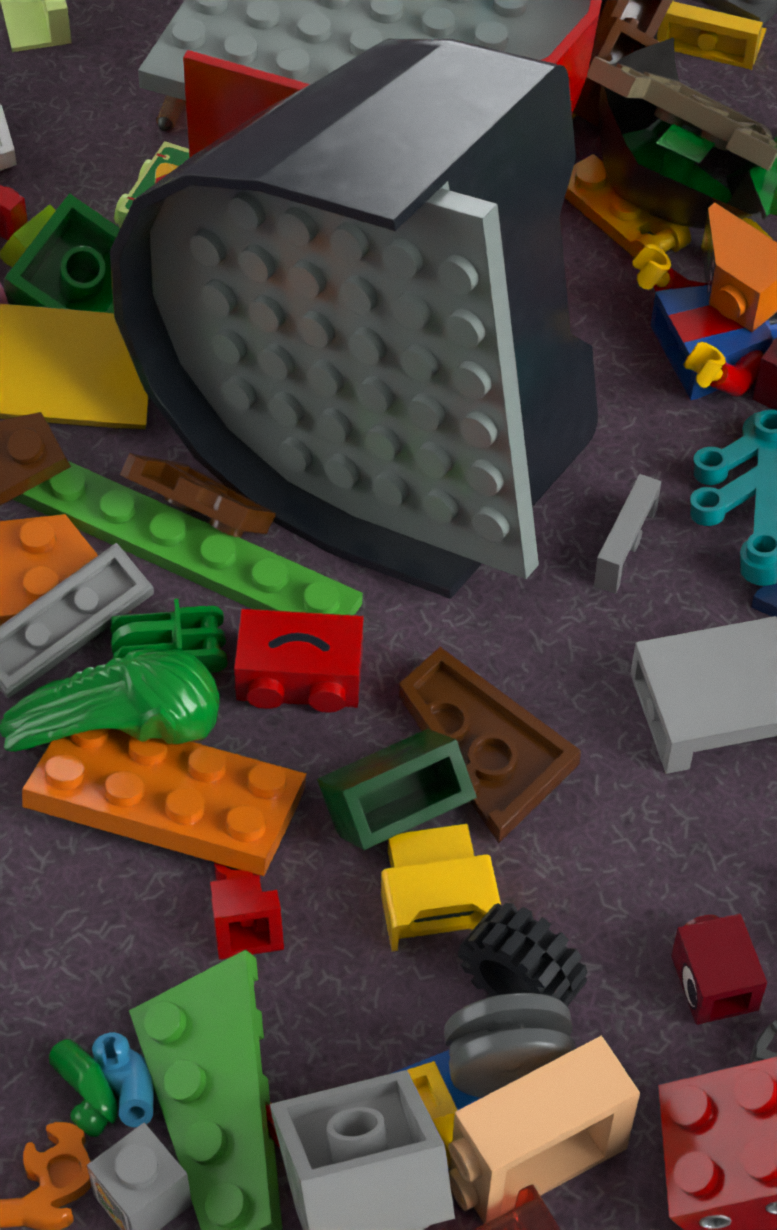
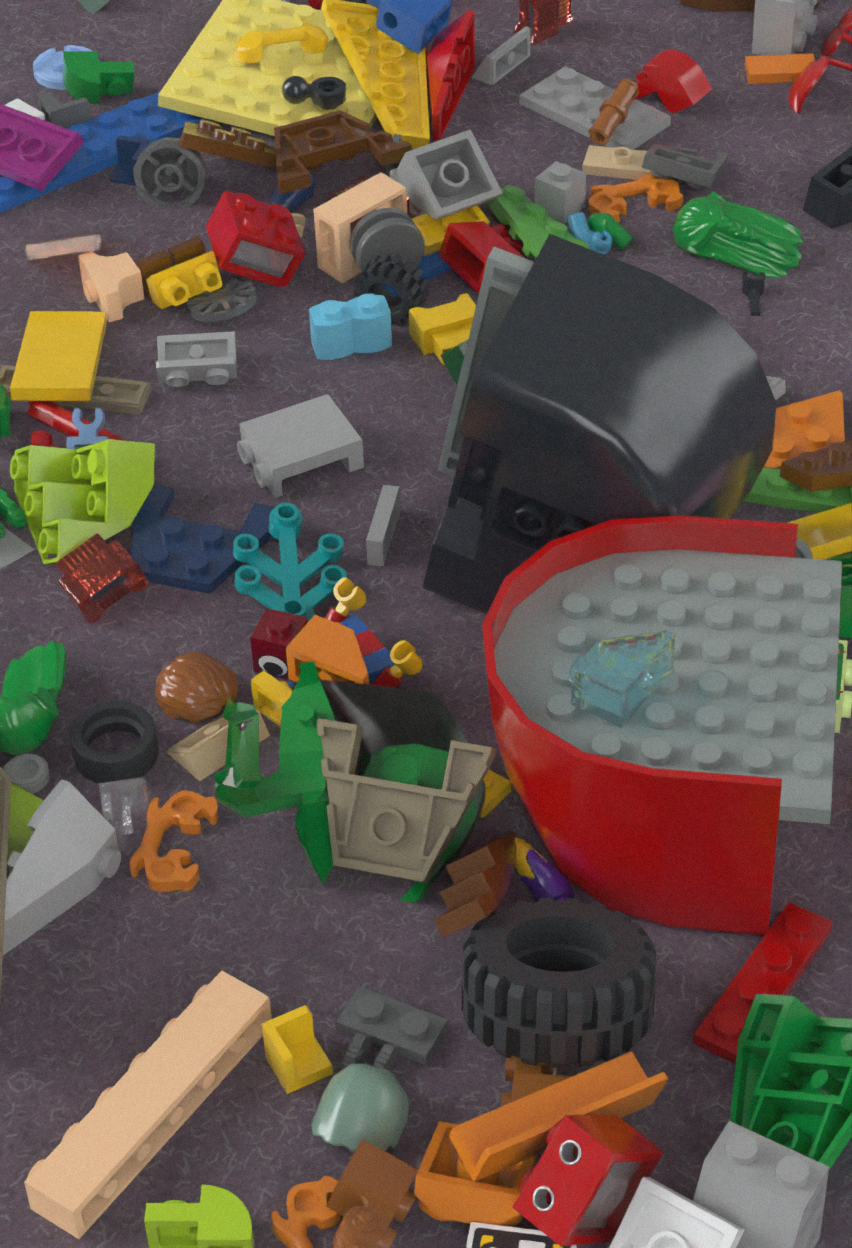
camera: 170 degrees right, 10 degrees down
reddish brown wing [399,647,581,843] -> none
yellow panel [657,1,767,70] -> none
dark red brick [671,913,767,1025] -> none
none -> medium azure brick [309,294,392,360]
none -> red brick [438,221,524,293]

